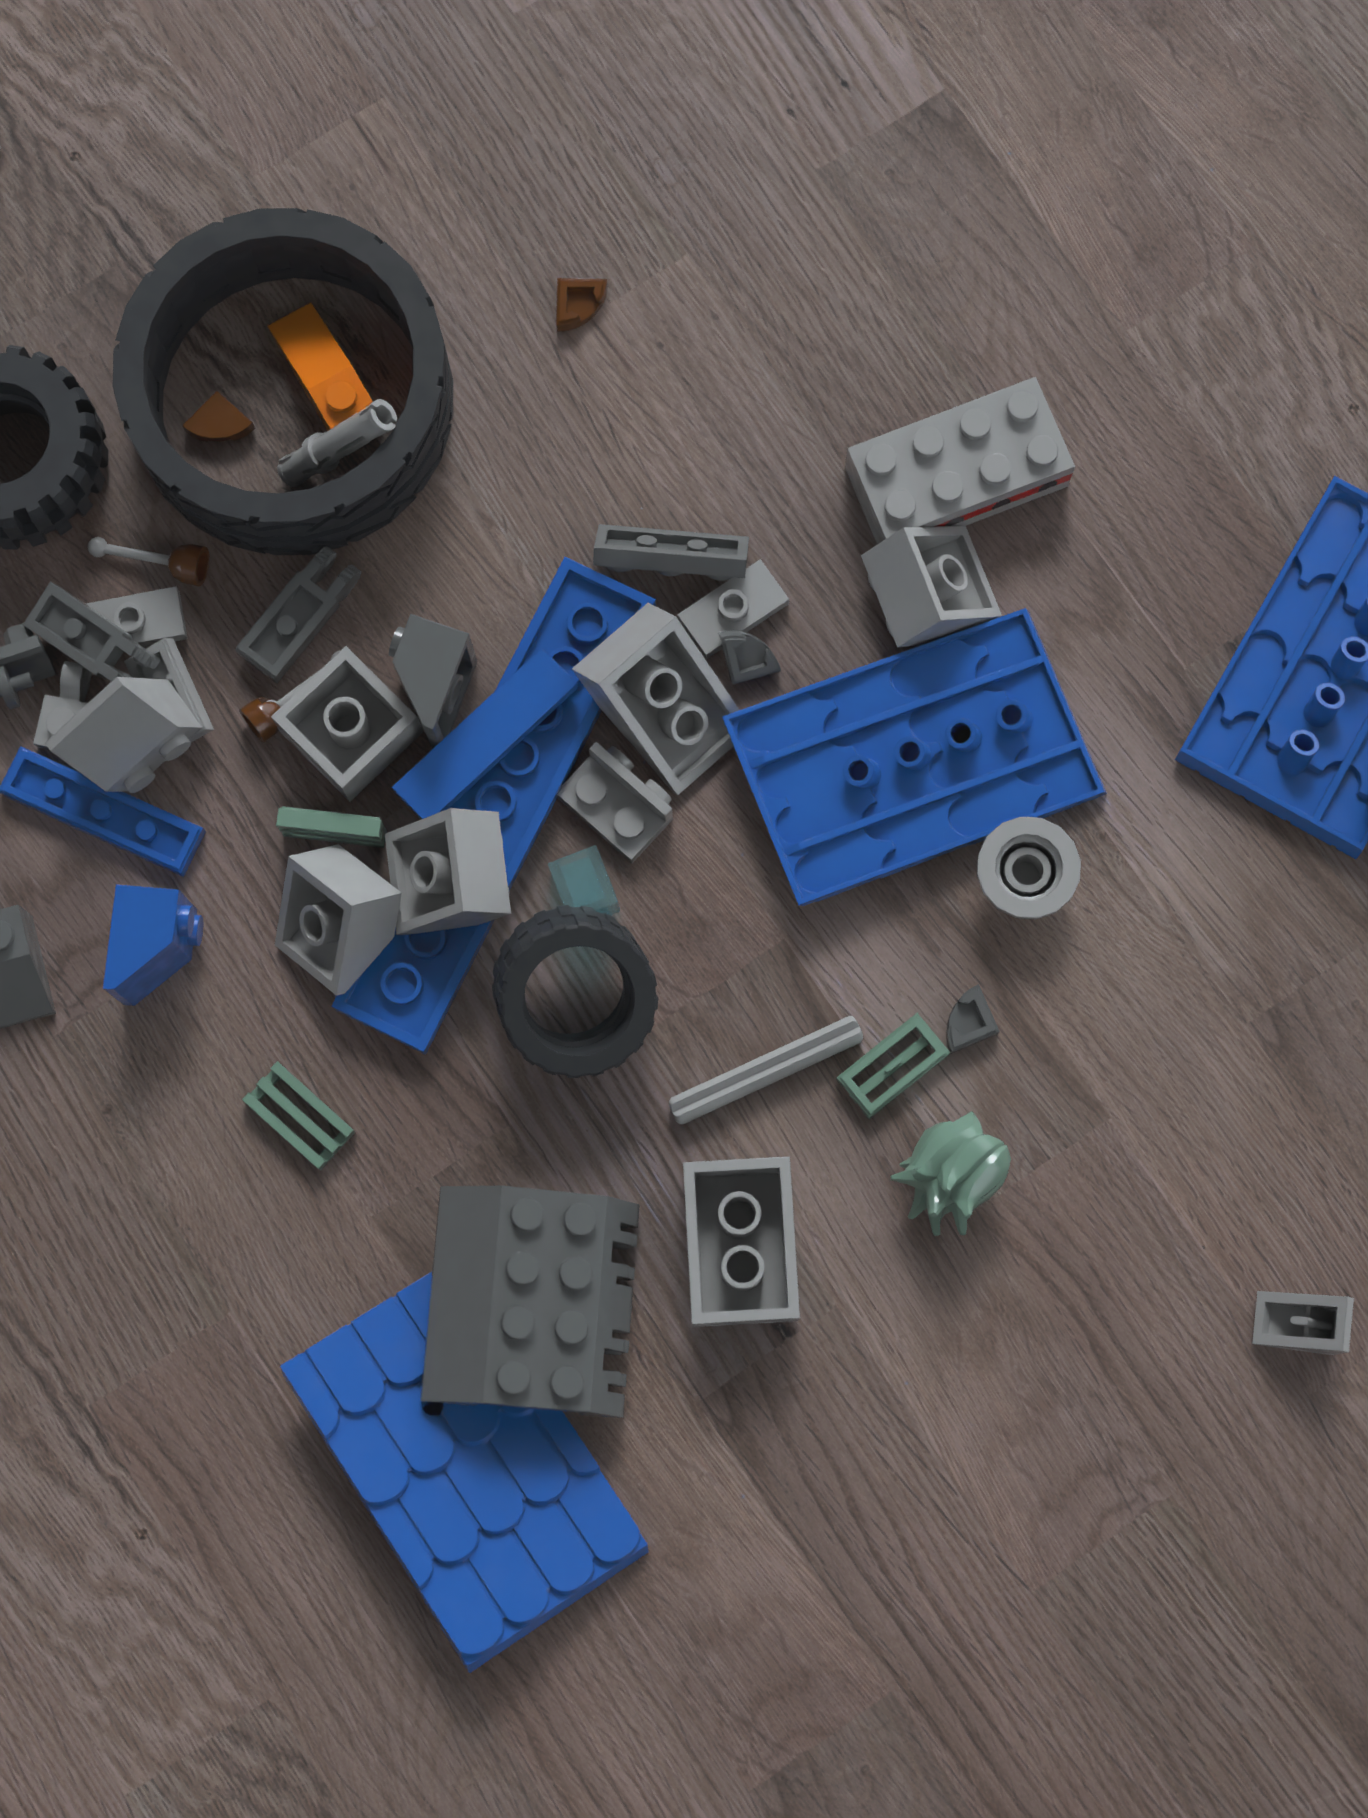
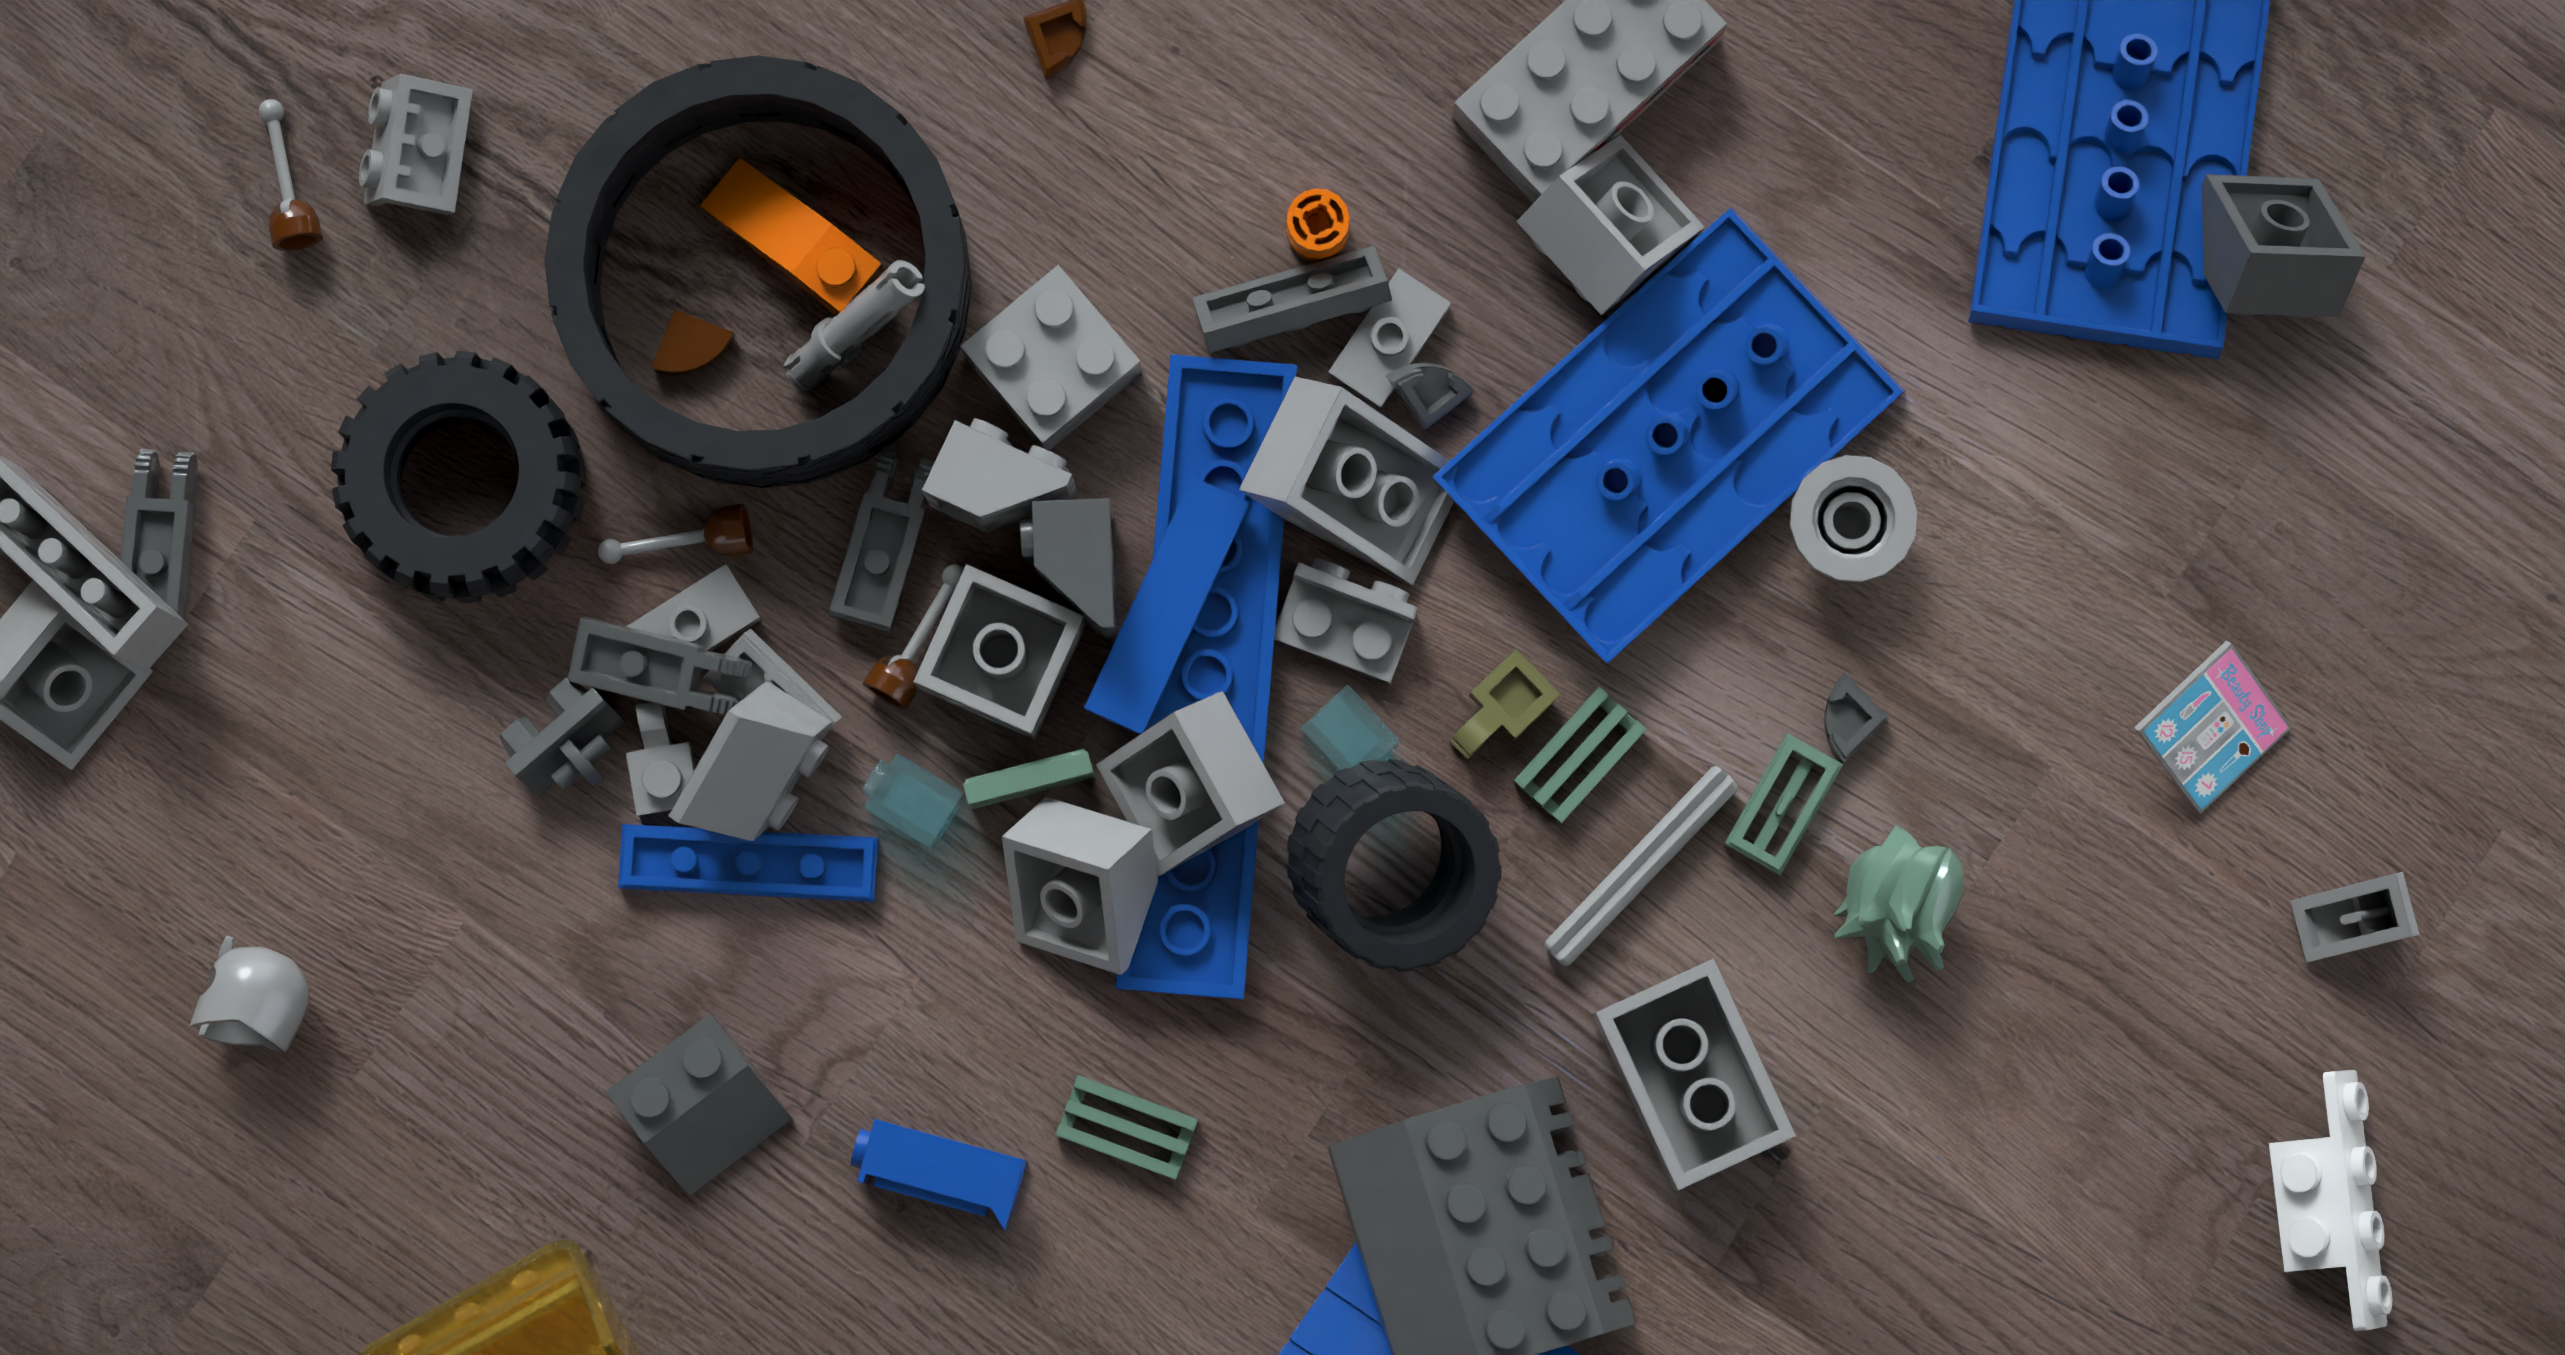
camera: 25 degrees left, 5 degrees up
blue slope [103,884,203,1006] -> none
none -> light grey bracket [359,74,473,215]
none -> blue window [850,1119,1027,1230]
none -> clear light blue brick [861,753,966,852]
none -> light grey slope [922,418,1077,533]
none -> light grey brick [960,265,1142,451]
none -> orange wheel [1286,188,1350,262]
none -> olive plate [1449,649,1561,760]
none -> sand green tile [1513,686,1647,825]
none -> piece [2134,640,2292,814]
none -> white bracket [2269,1070,2392,1331]

